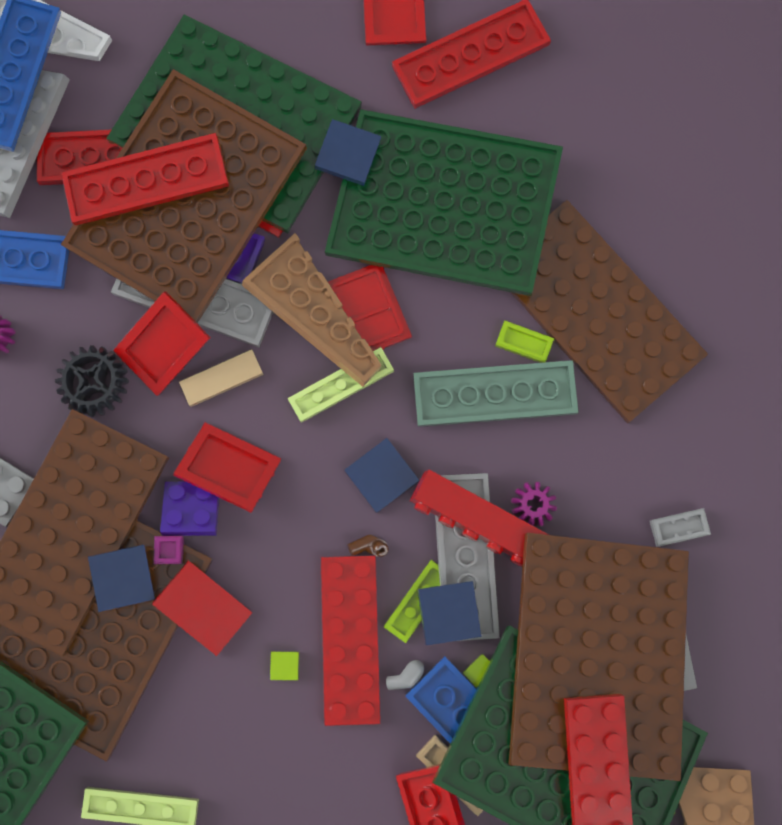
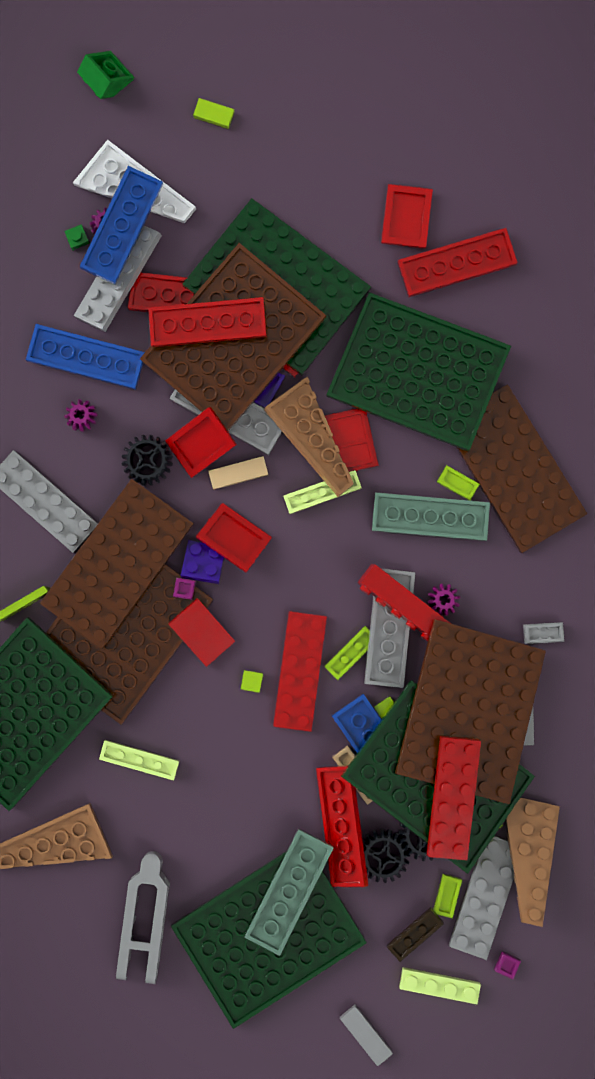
camera: 15 degrees right, 5 degrees up
dark blue tile [88,544,155,612] -> none
dark blue tile [315,119,381,186] -> none
dark blue tile [344,438,420,513] -> none
reddish brown arm [347,535,389,557] -> none
light grey arm [386,660,424,690] -> none
dark blue tile [417,581,482,645] -> none

